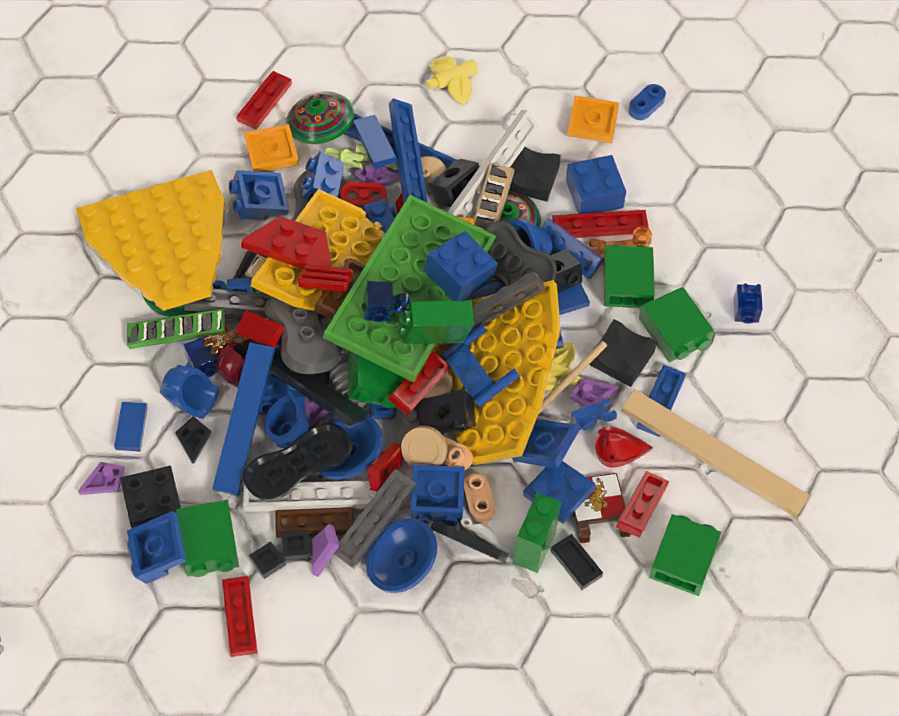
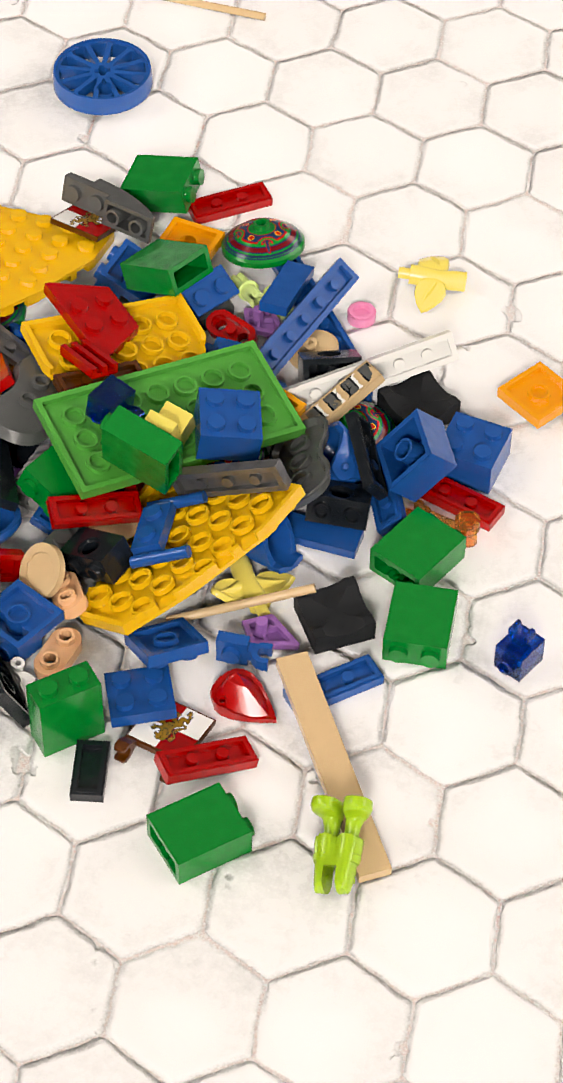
camera: 40 degrees right, 10 degrees down
none -> flag [50,205,116,242]
none -> blue piece [53,38,153,115]
none -> dark grey slope [61,172,155,244]
none -> green brick [120,155,205,214]
none -> green brick [120,239,214,297]
none -> light yellow brick [144,401,196,445]
none -> lime piece [310,795,373,895]
none -> black tile [345,410,388,501]
none -> bright pink tile [347,301,376,328]
none -> blue brick [376,409,457,502]

